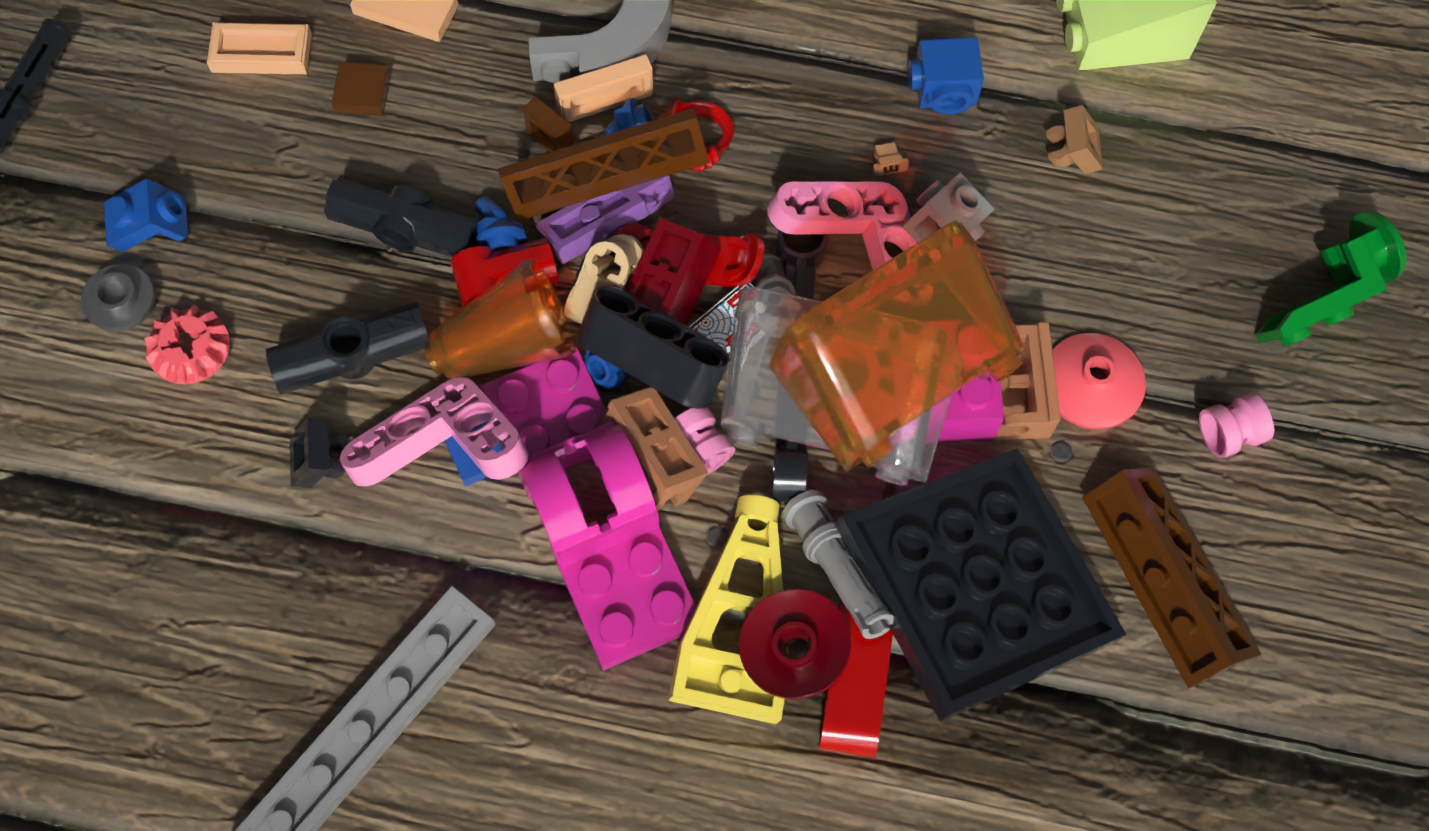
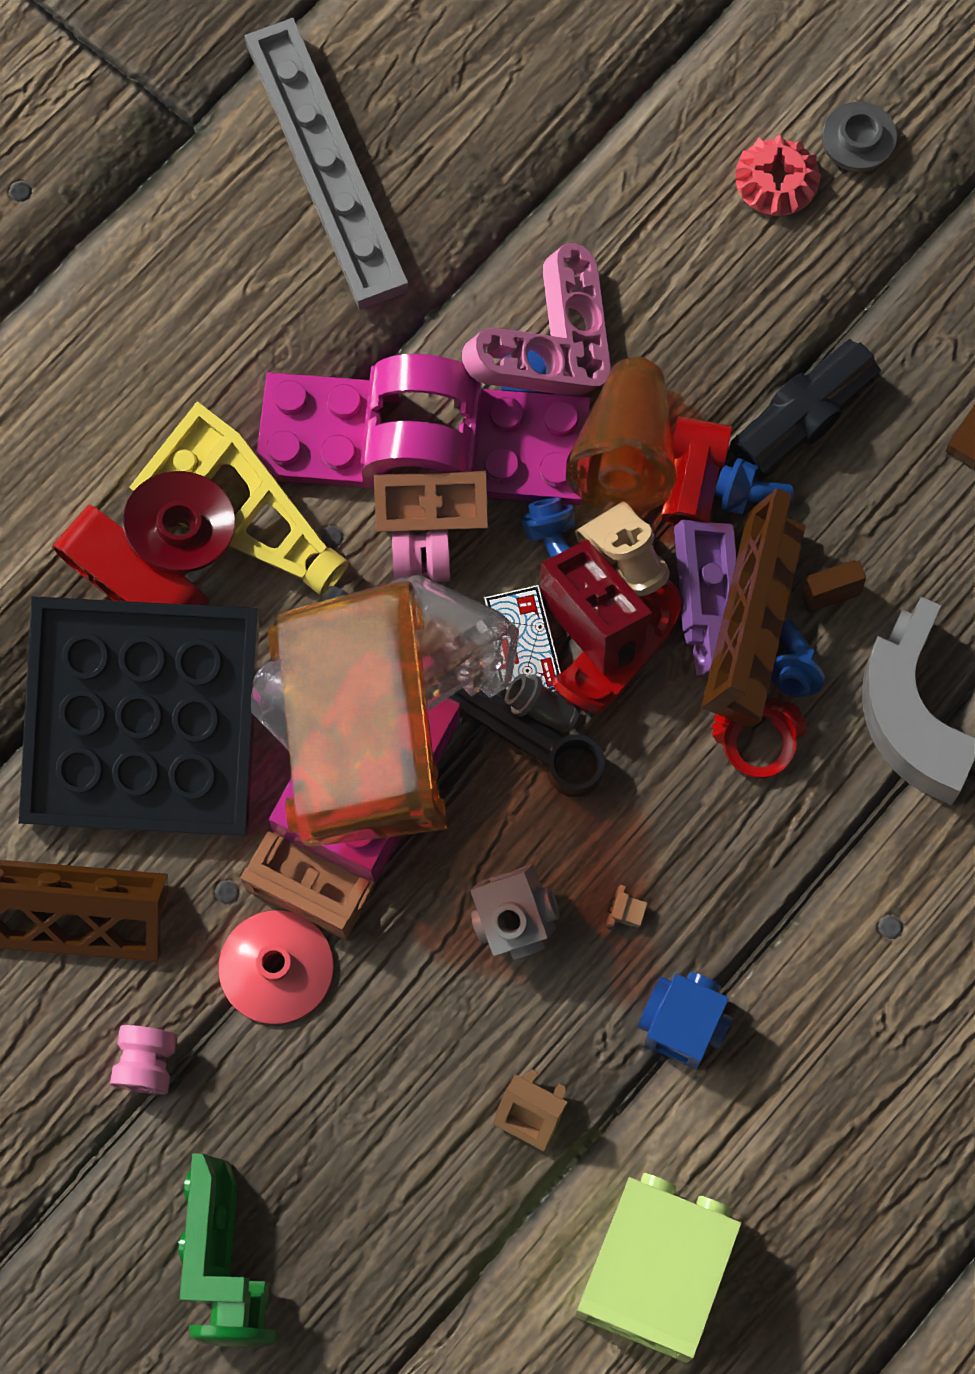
camera: 125 degrees right, 5 degrees up
blue bracket [104,179,188,252] -> none
black piece [265,302,432,395] -> none
black tile [290,418,348,488] -> none
light nougat tile [554,54,653,123] -> none
black beam [577,286,730,409] -> none
bright pink beam [767,182,934,322] -> none
light grey pin [782,490,894,639] -> none

